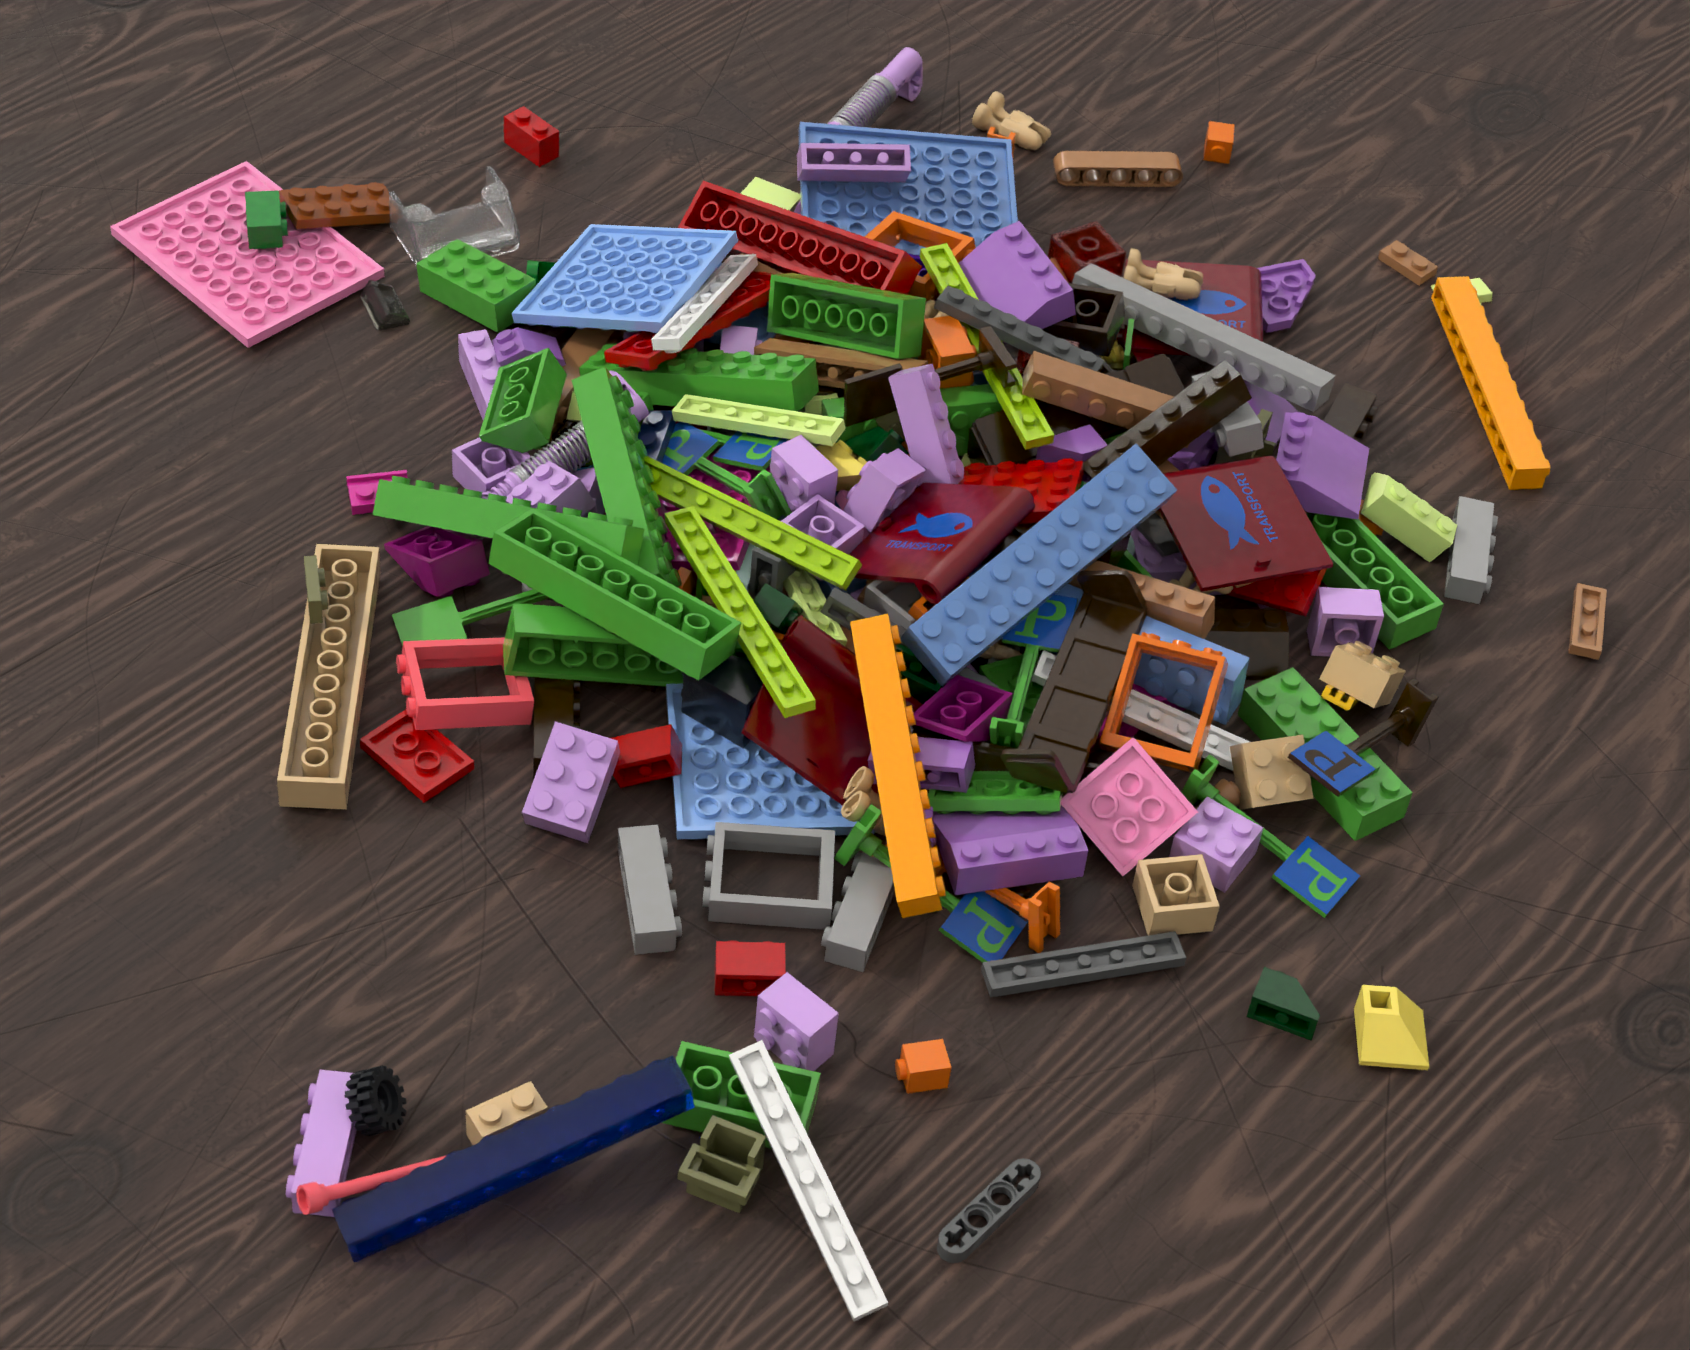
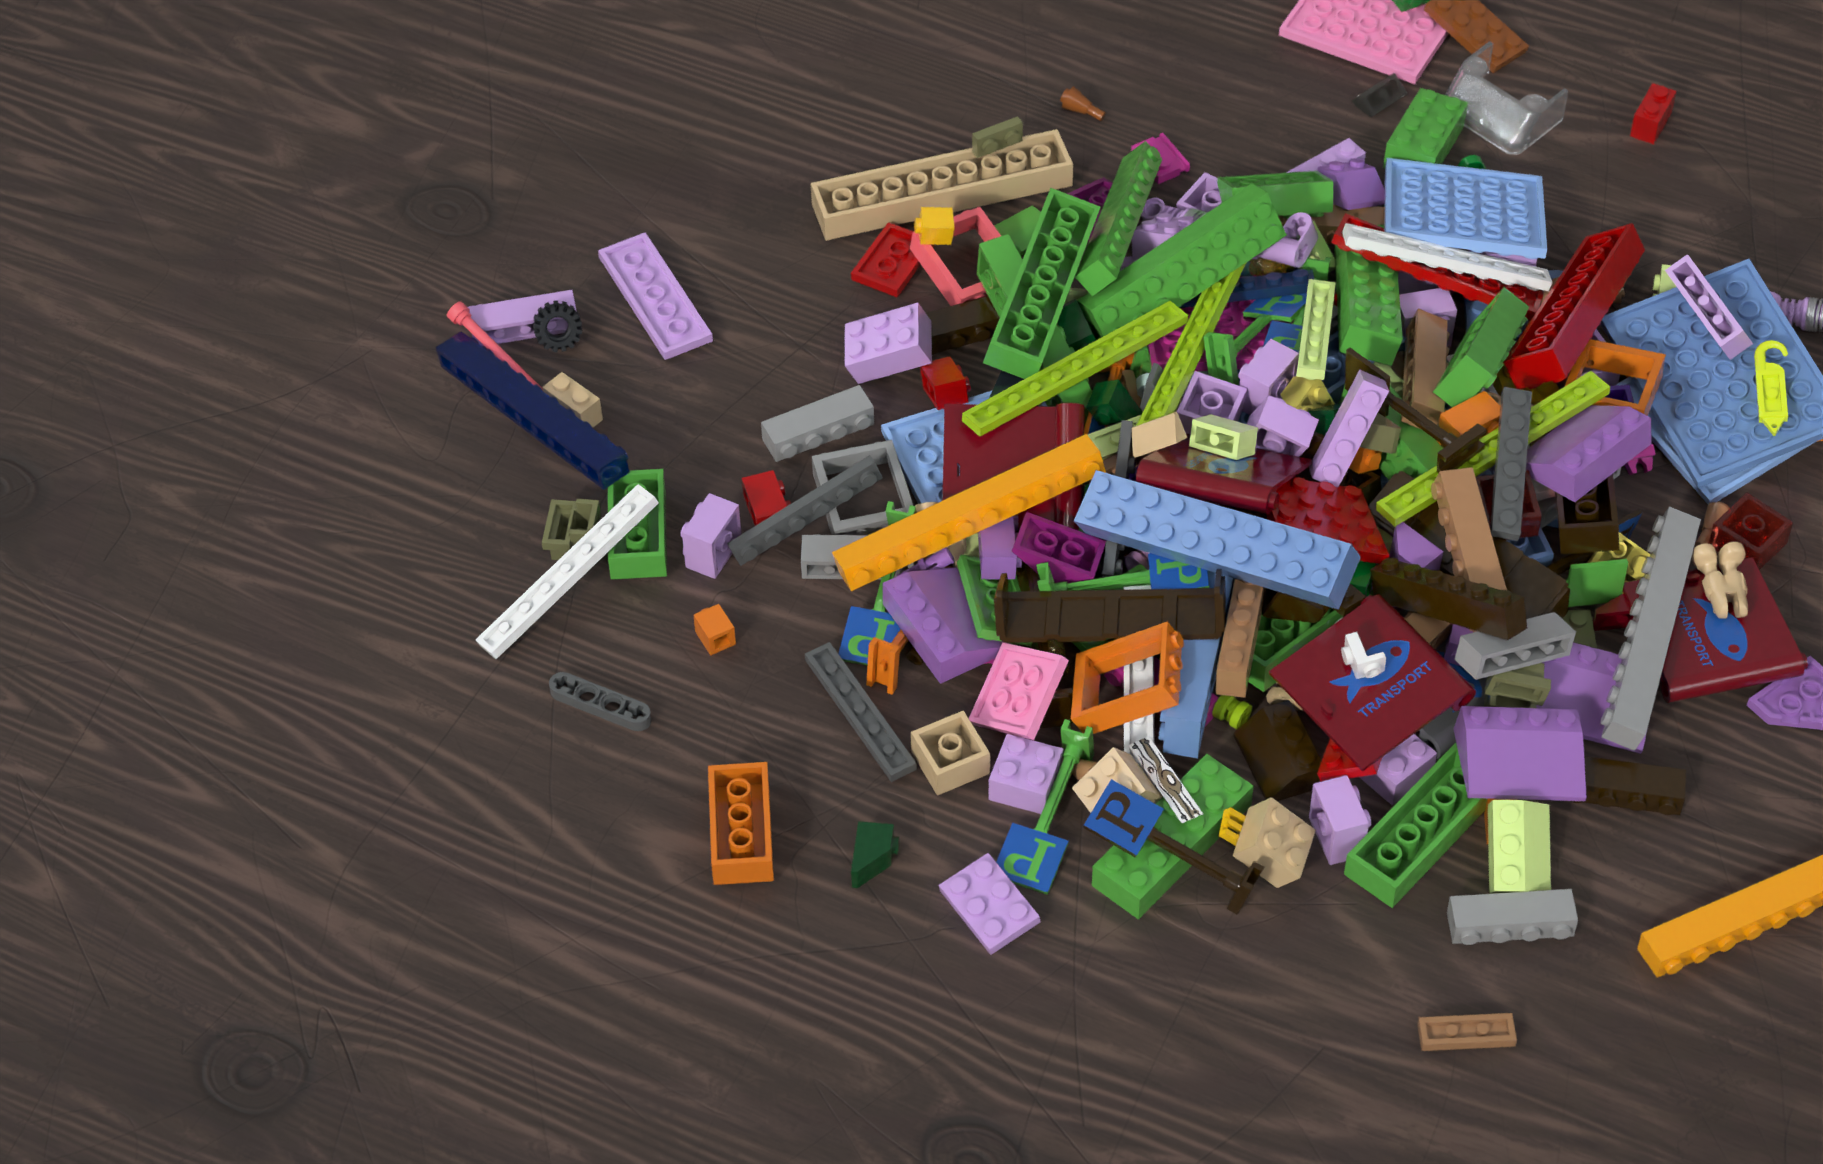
camera: 80 degrees right, 5 degrees up
light yellow slope [1354,985,1429,1070] -> none
none -> lavender plate [598,233,713,360]
none -> orange brick [708,762,774,885]
none -> dark grey plate [727,455,883,566]
none -> yellow brick [914,207,955,245]
none -> lavender plate [939,853,1041,955]
none -> dark orange cone [1060,86,1106,121]
none -> sticker [1128,736,1203,823]
none -> tan slope [1132,412,1187,458]
none -> yellowish green brick [1189,414,1258,460]
none -> white bracket [1341,632,1386,679]
none -> neon yellow plate [1754,340,1788,436]

